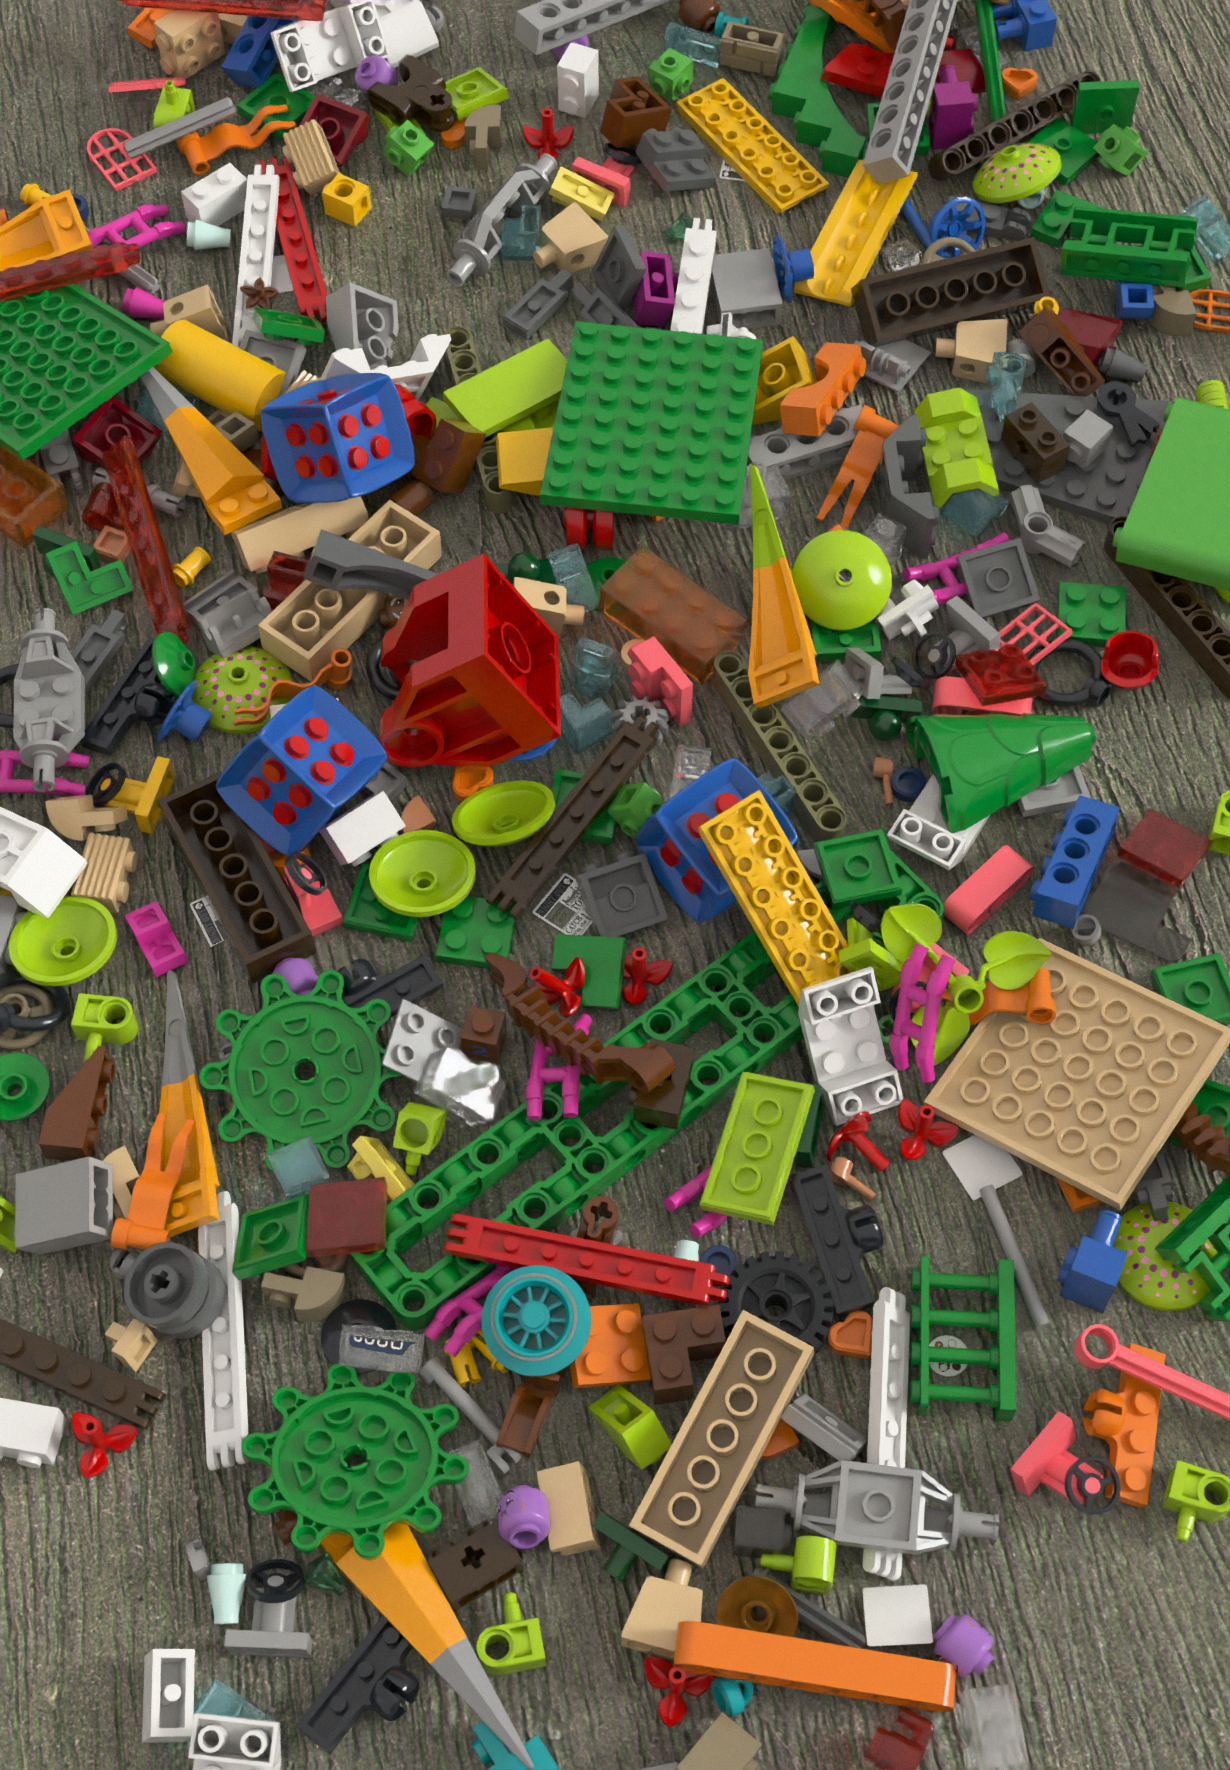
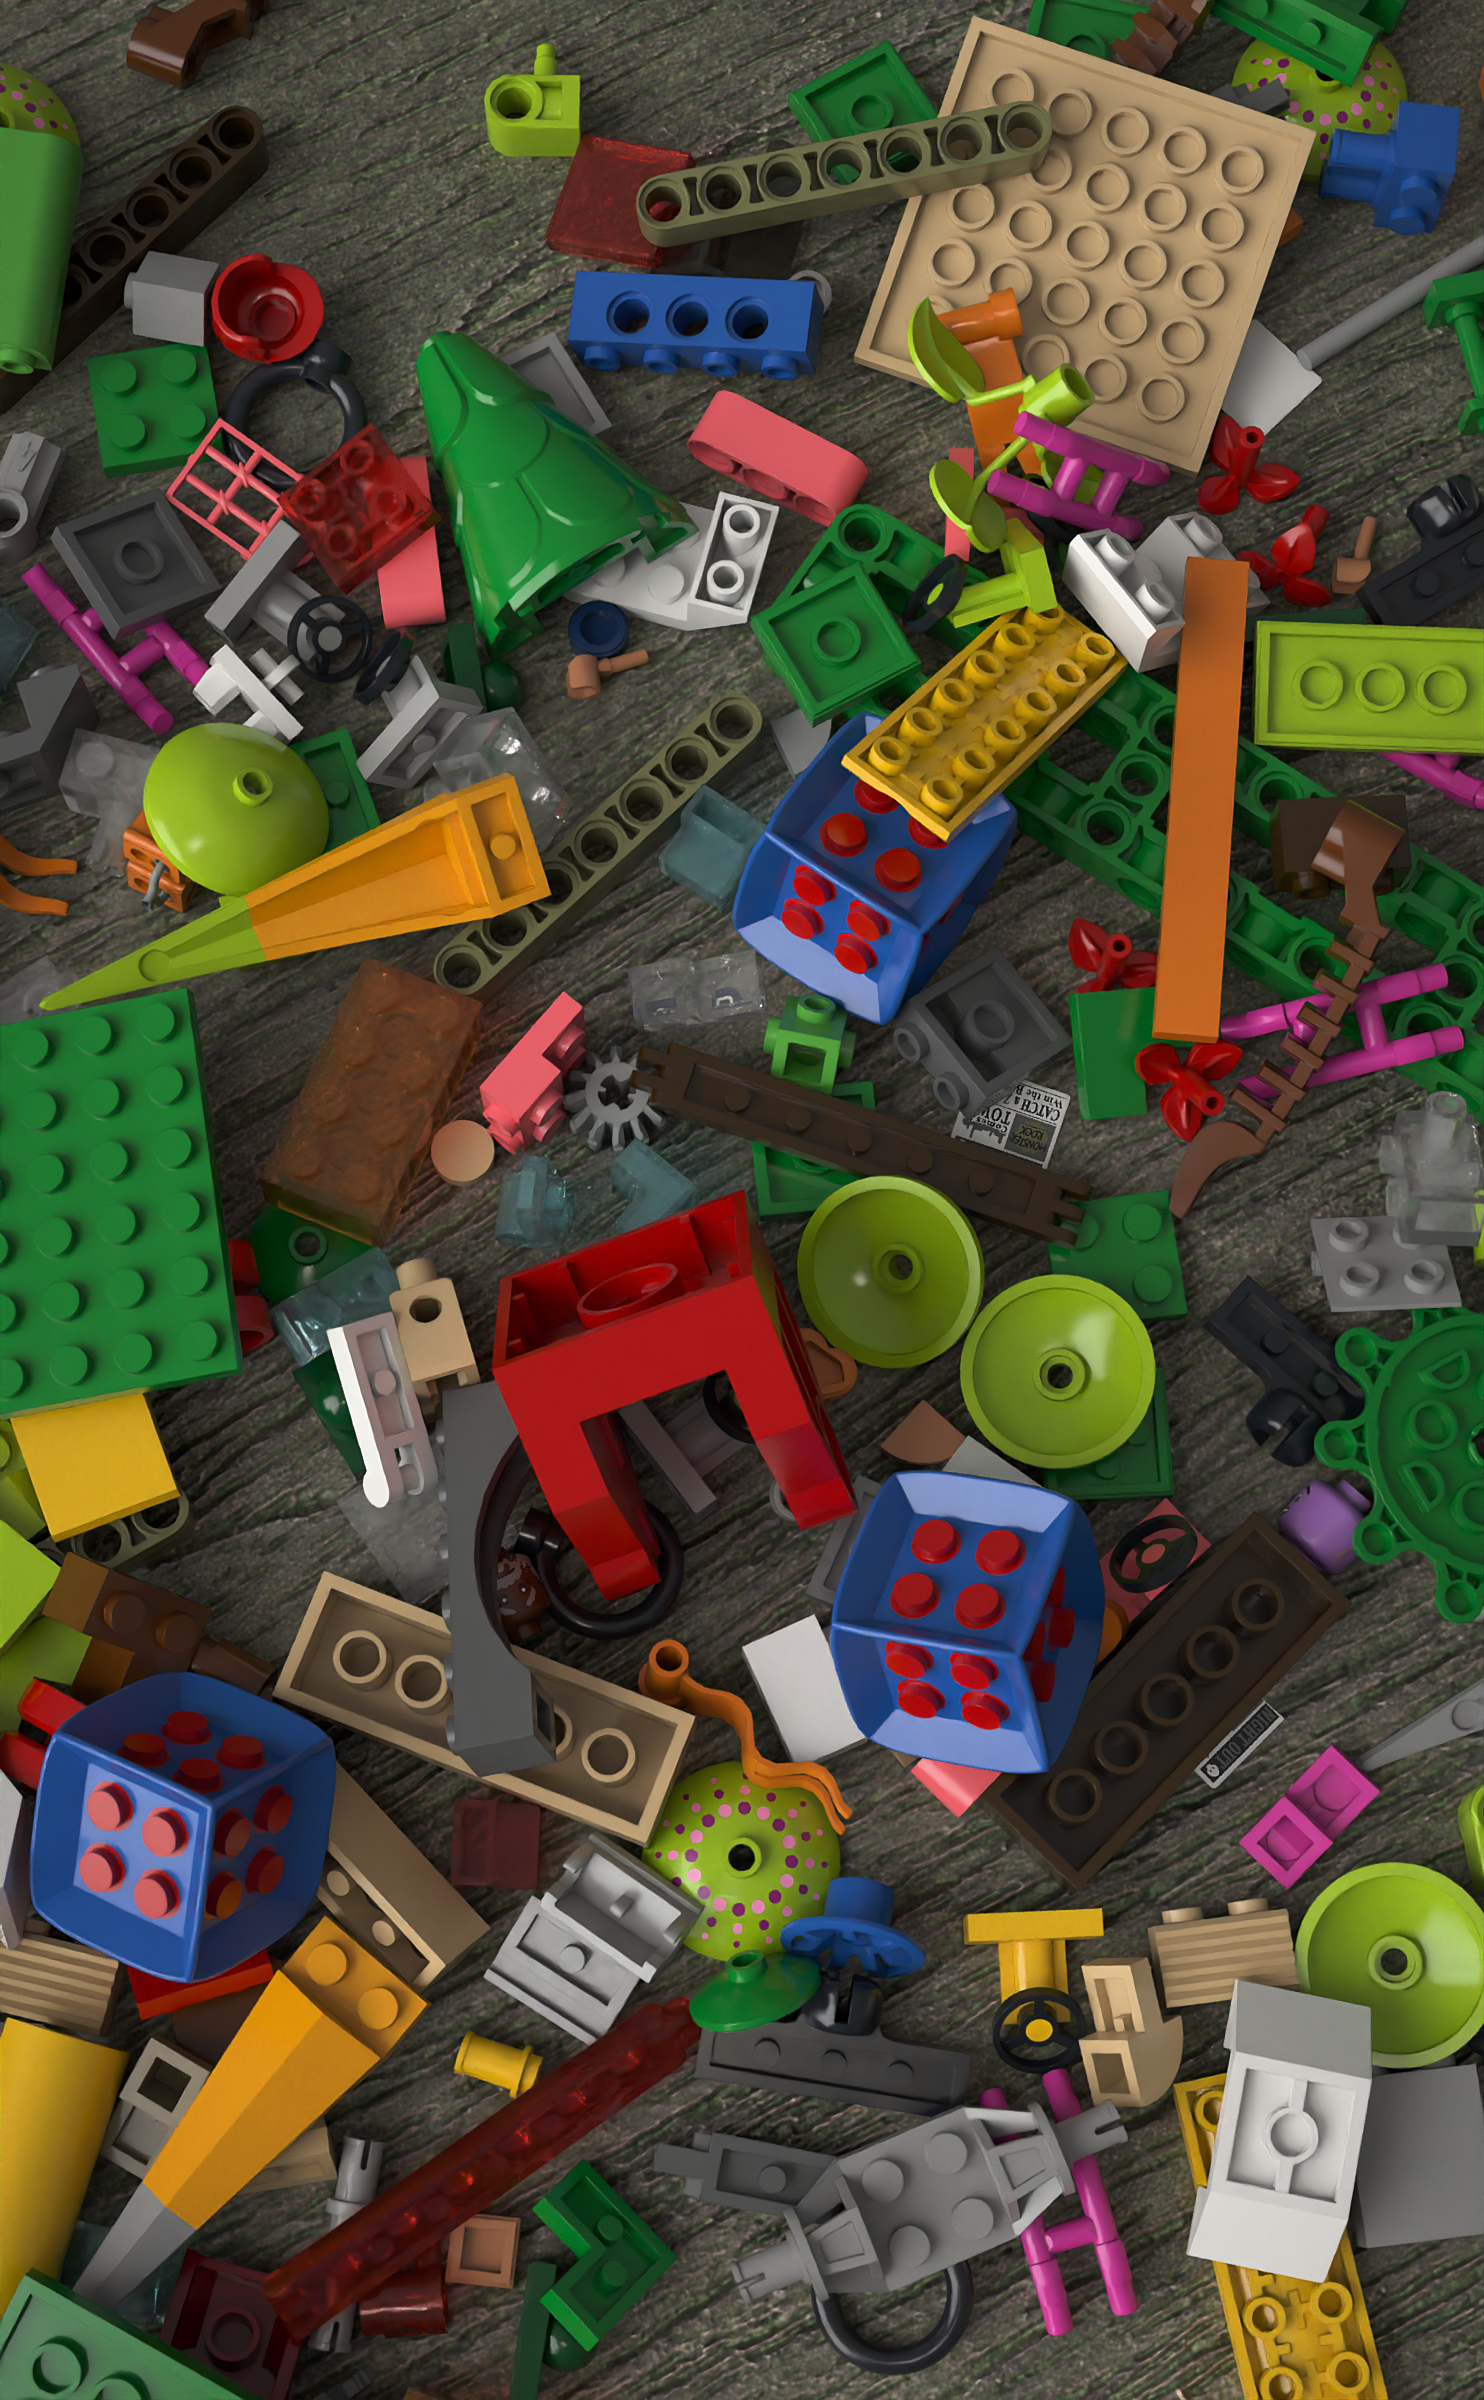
camera: 110 degrees left, 15 degrees up
reddish brown brick [460,1005,507,1064] -> none
none -> light grey brick [124,251,220,347]
none -> white plate [326,1311,439,1508]
none -> olive beam [636,101,1052,247]
none -> orange tile [1152,556,1250,1044]

